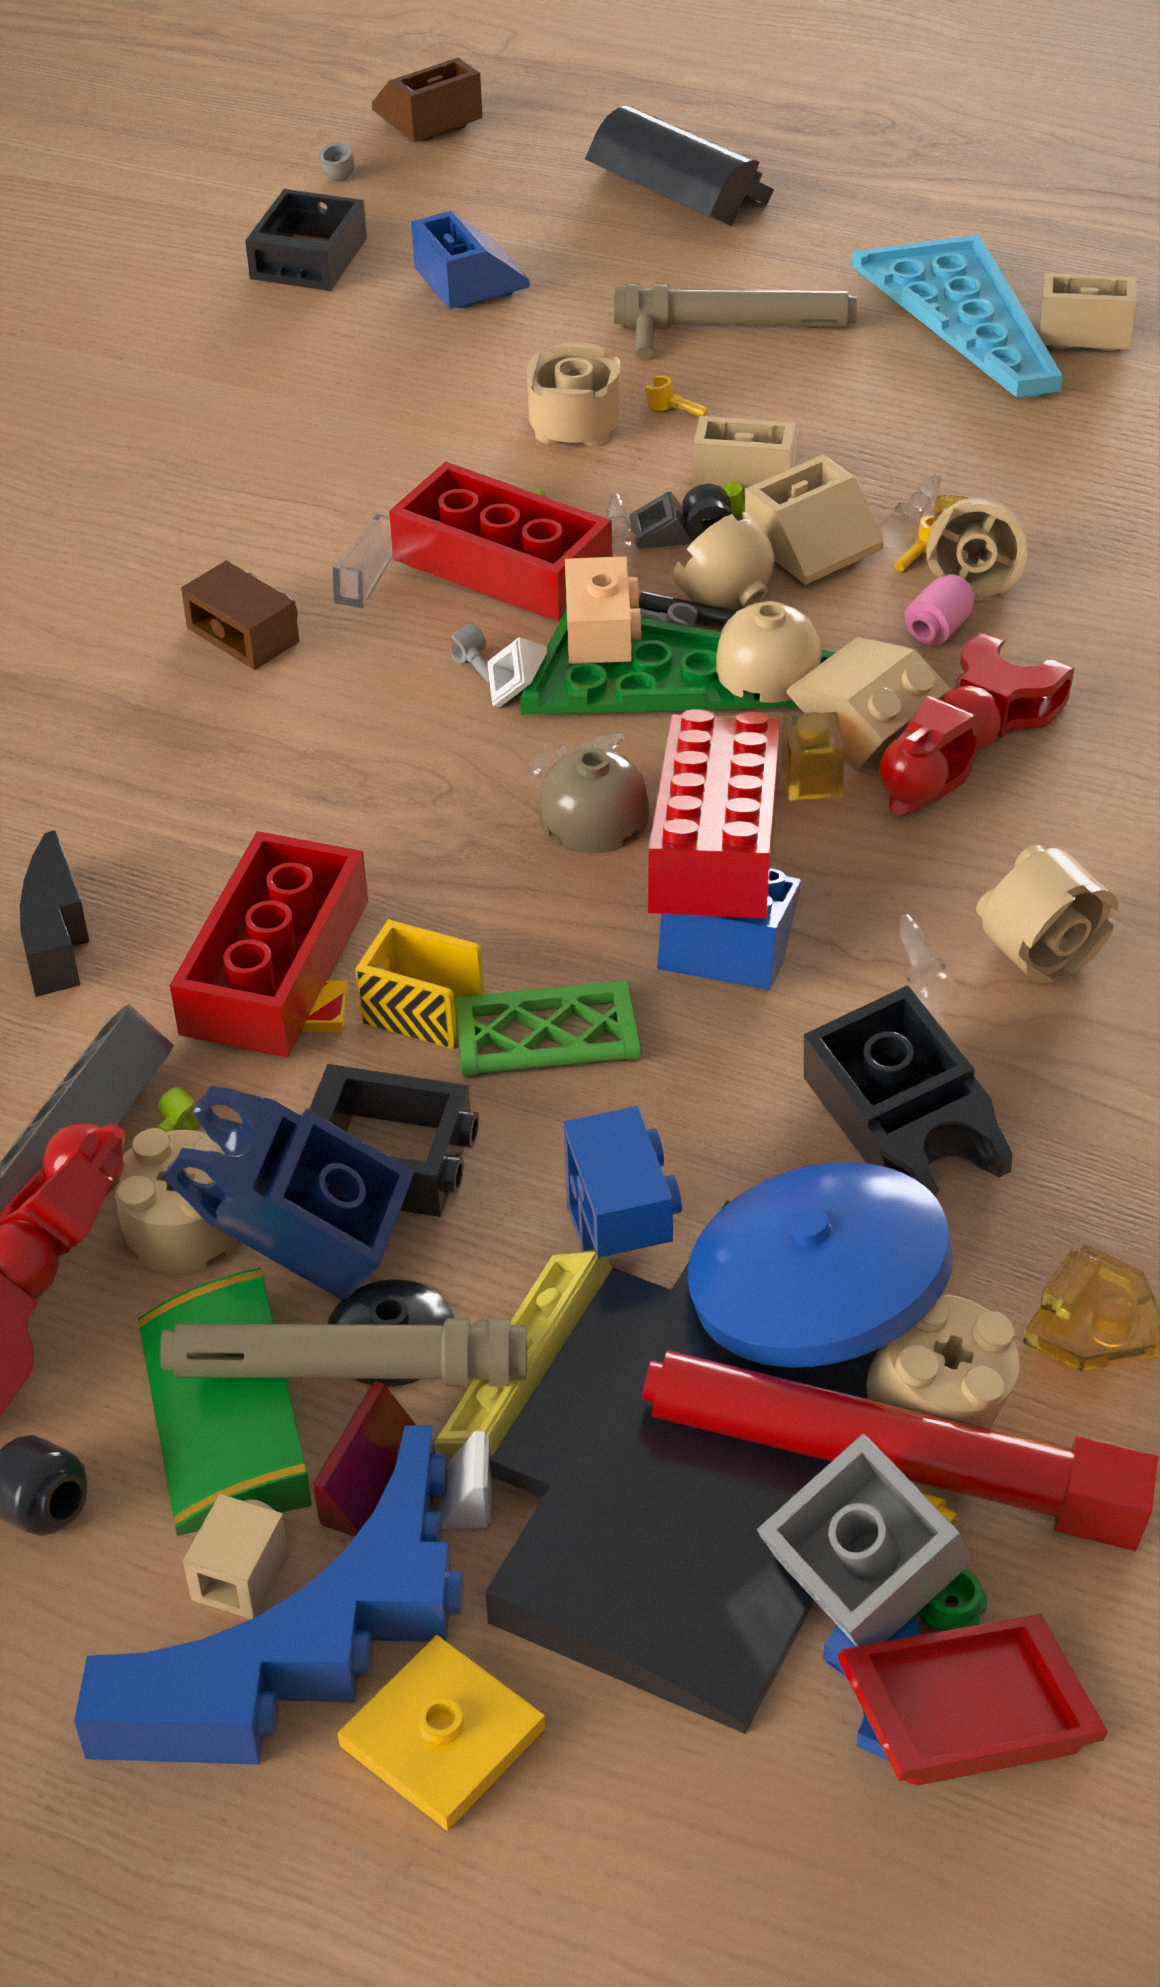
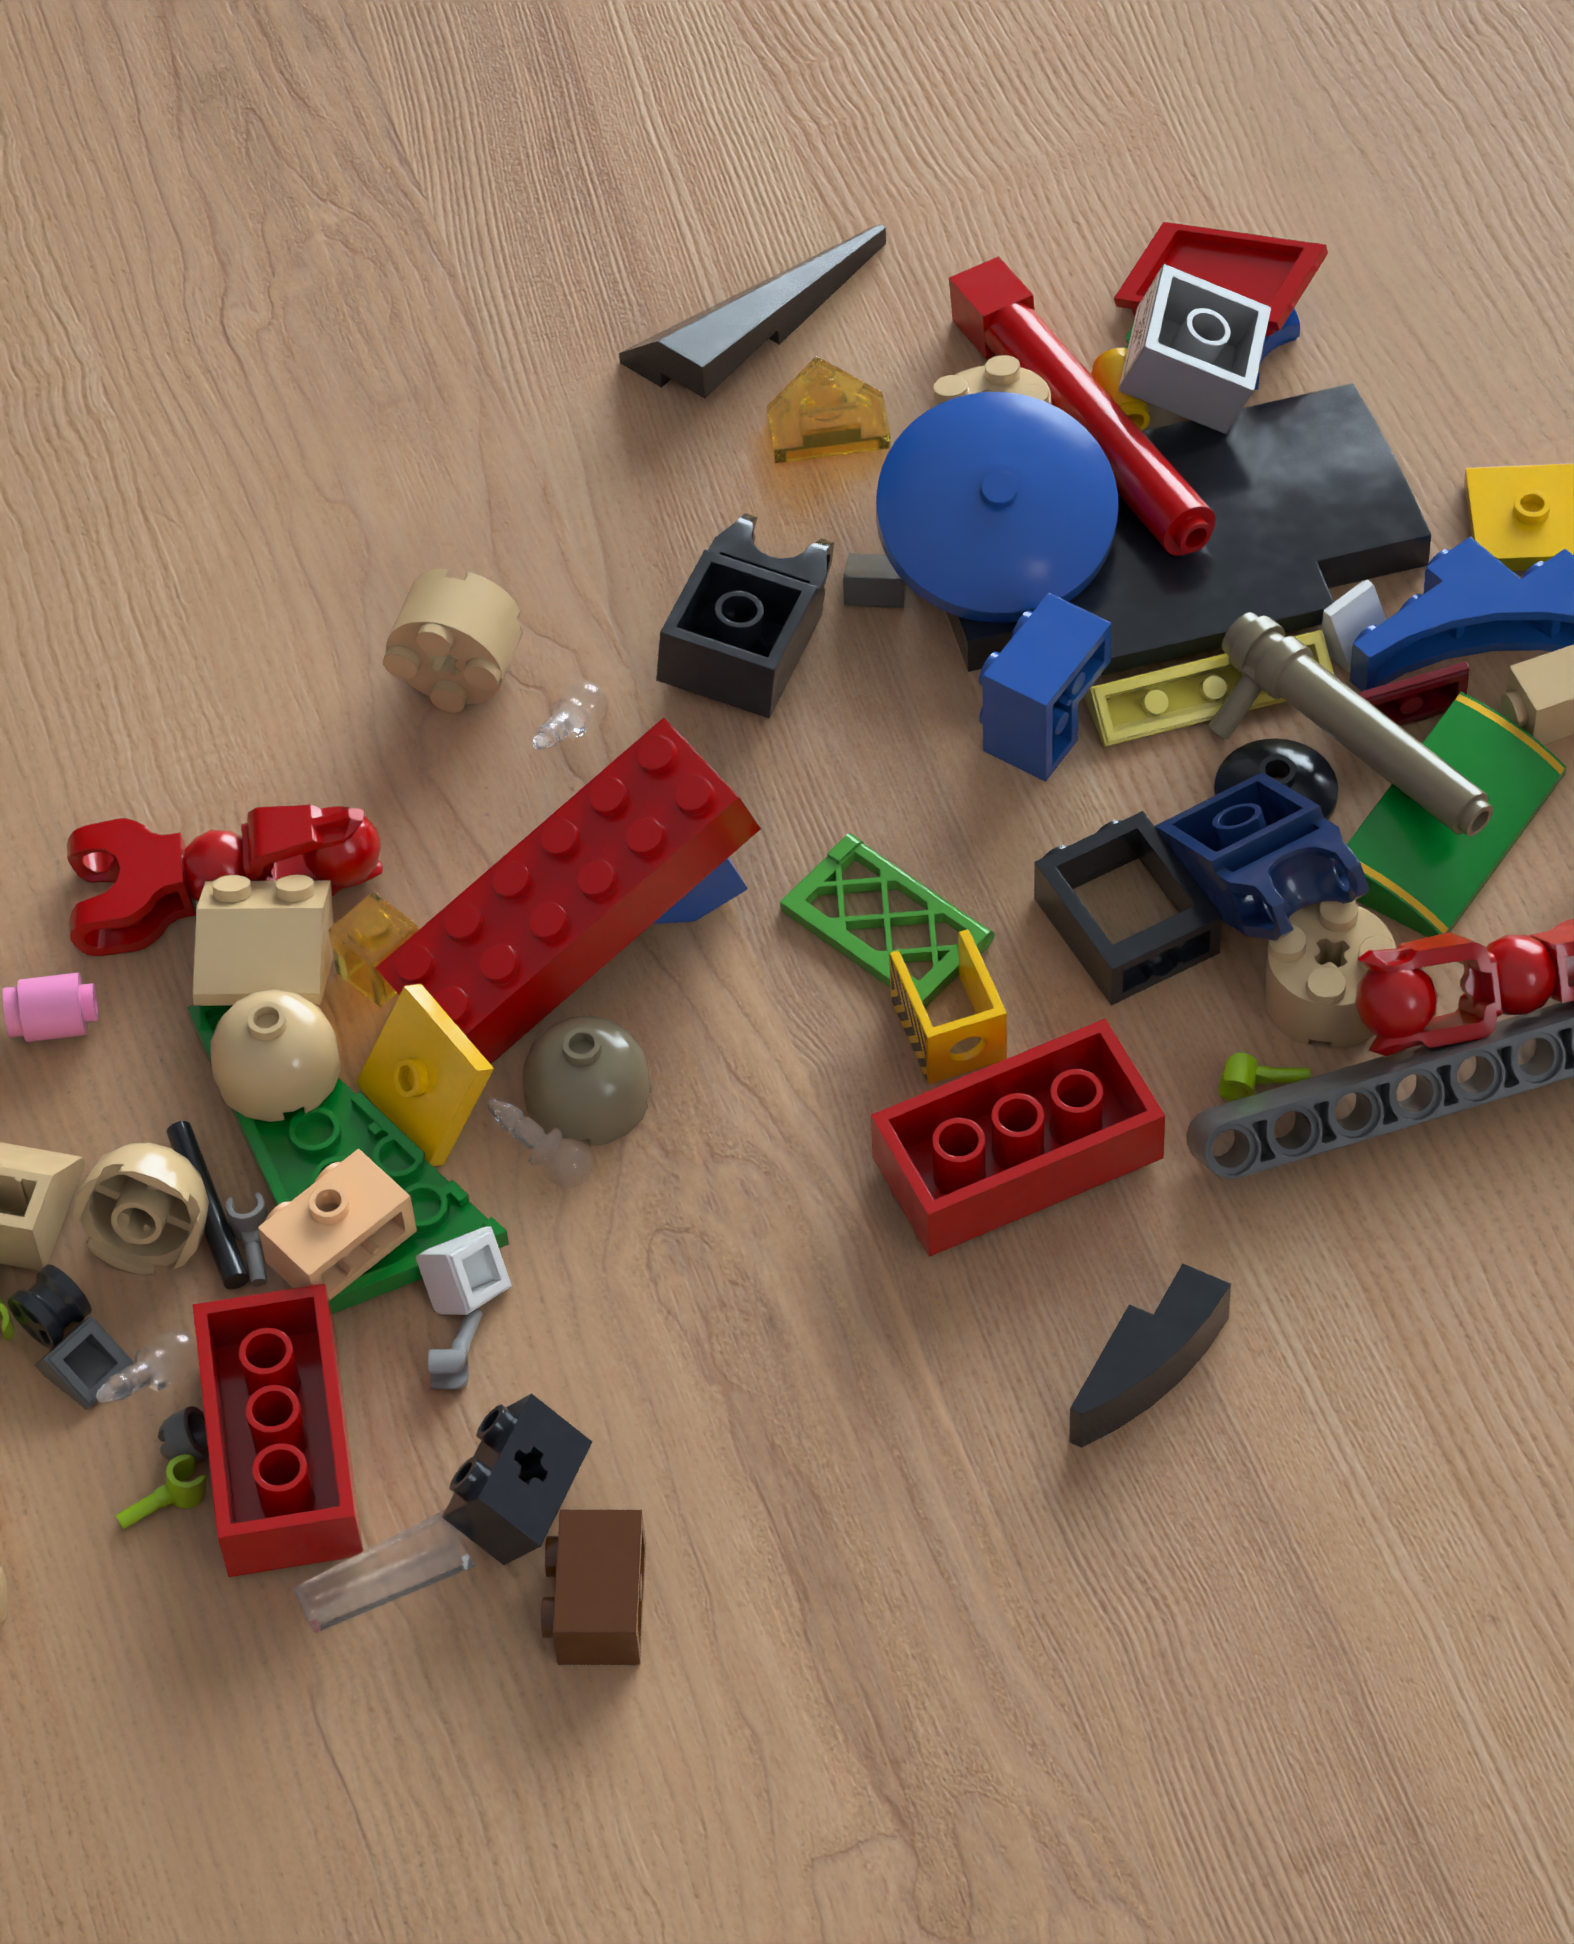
camera: 130 degrees left, 10 degrees up
none -> yellow plate [356,984,494,1167]
none -> black brick [442,1393,593,1565]

